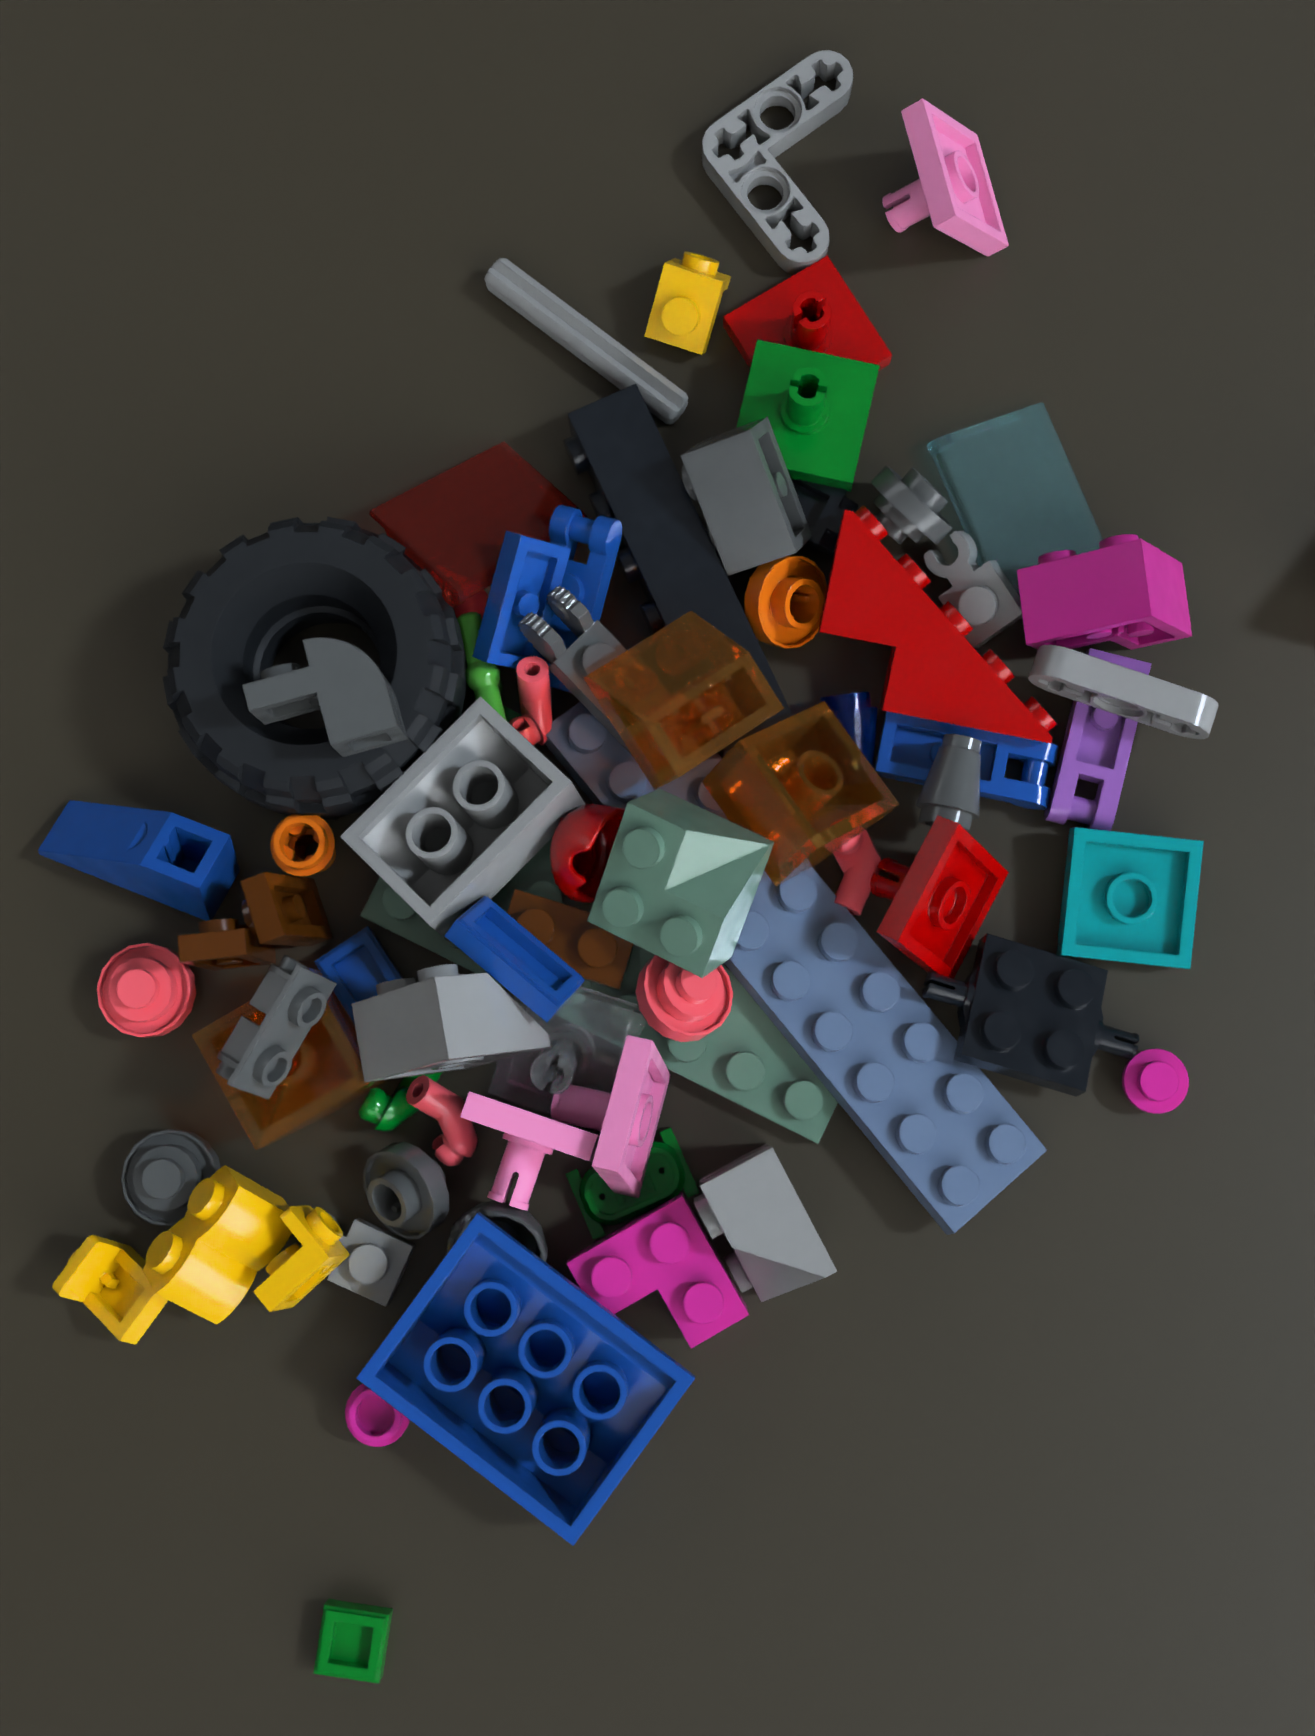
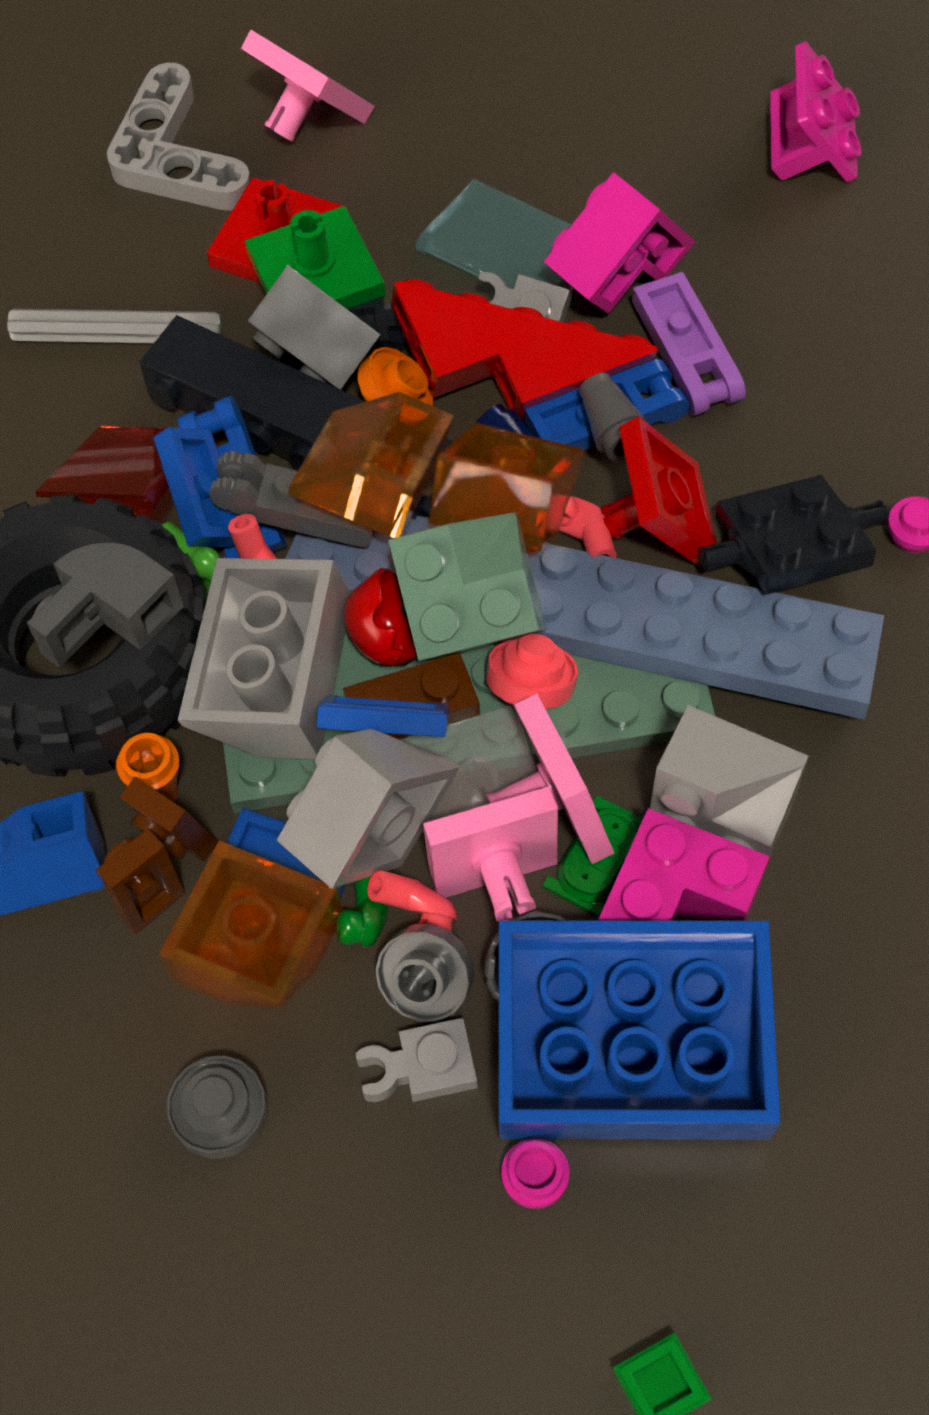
camera: 40 degrees left, 20 degrees down
yellow bracket [52,1235,168,1345] -> none
coral plate [97,943,197,1038] -> none
yellow brick [143,1165,292,1325] -> none
dark grey hinge [215,954,337,1100] -> none
yellow bracket [253,1205,350,1312] -> none
yellow bracket [644,252,731,355] -> none
dark grey plate [871,465,953,545] -> none
light grey beam [1028,645,1219,739] -> none
teal plate [1056,827,1204,969] -> none

